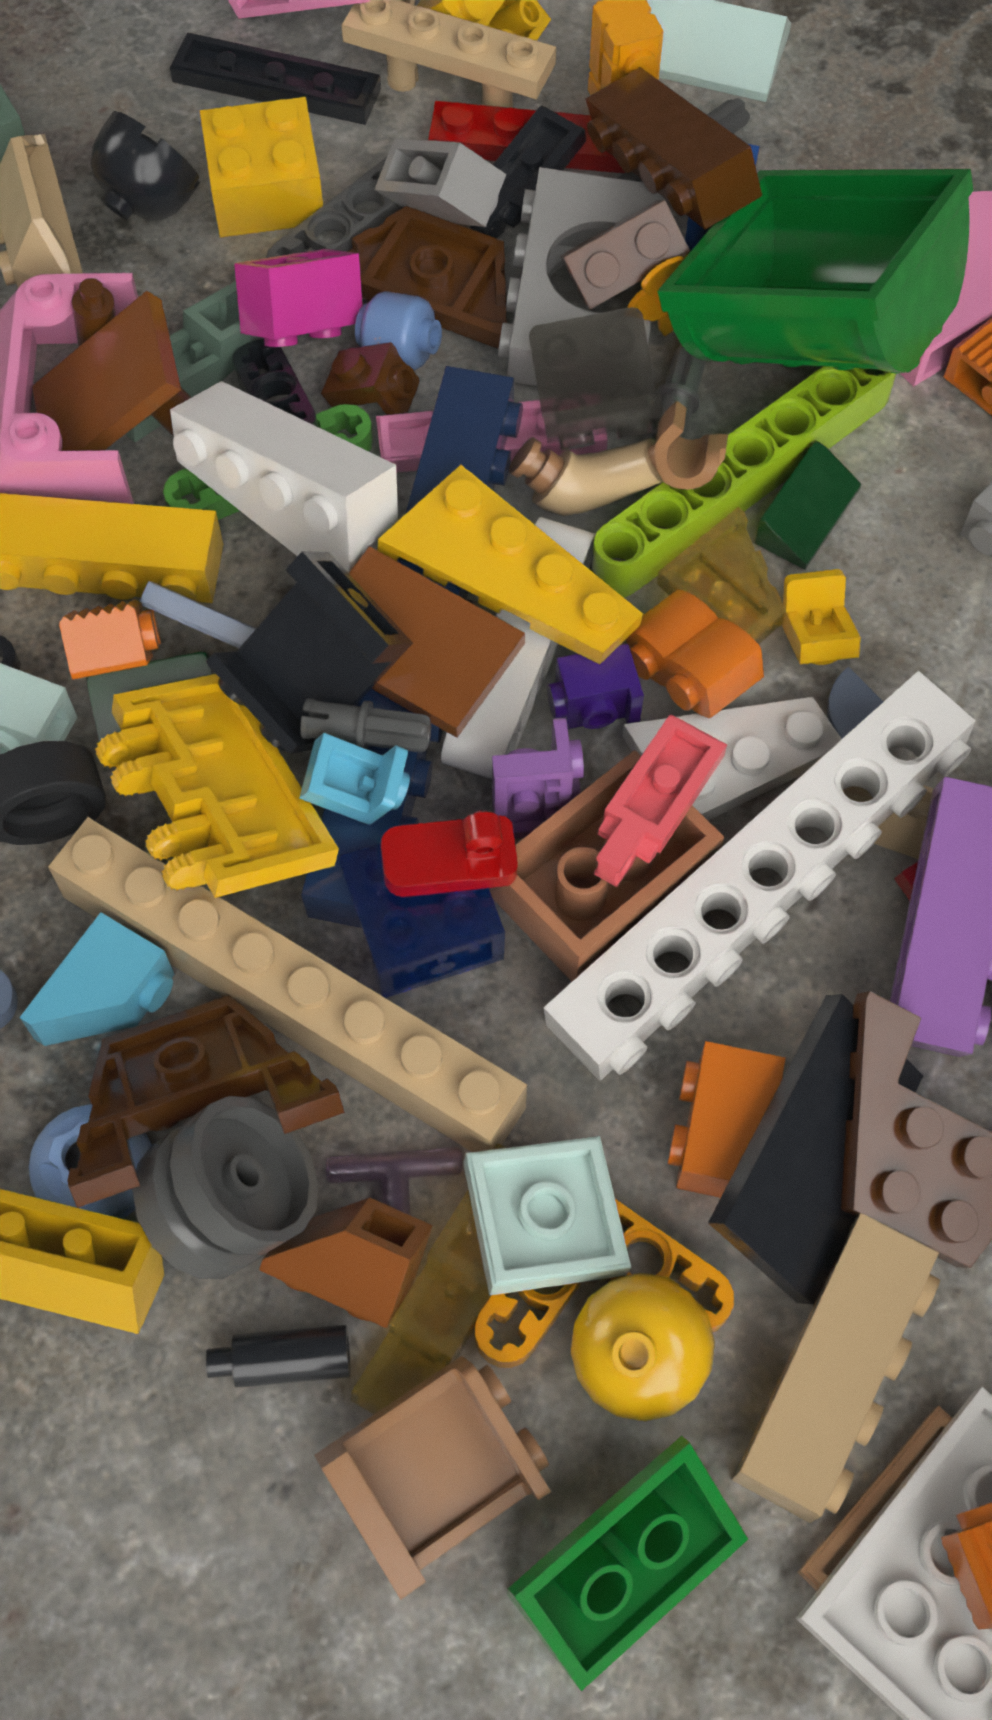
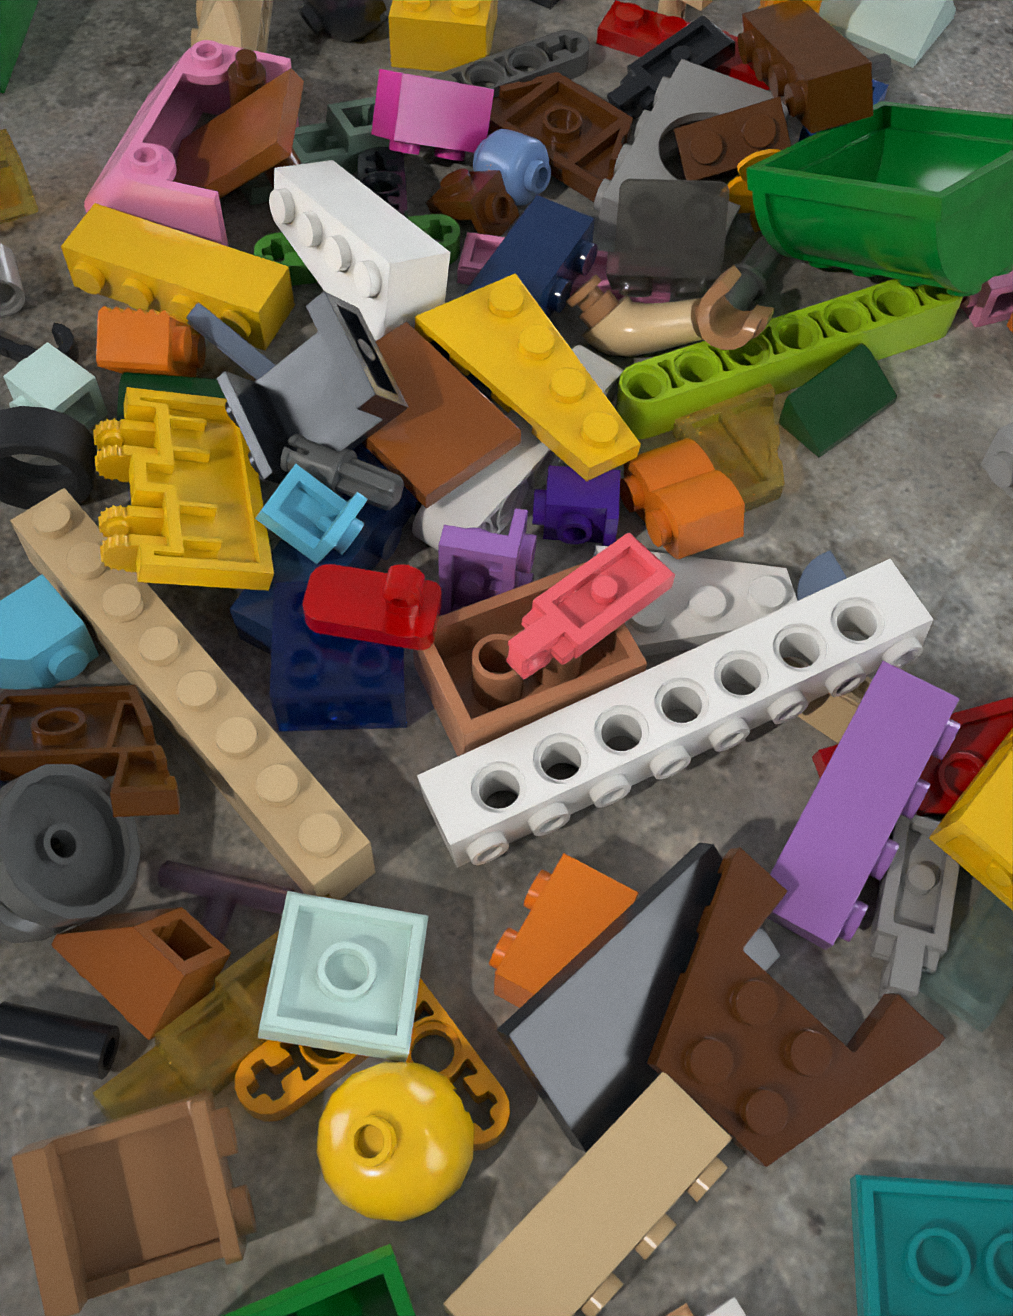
camera: 15 degrees right, 5 degrees down
light grey brick [374,138,506,227] -> none
yellow bracket [782,569,861,665] -> none

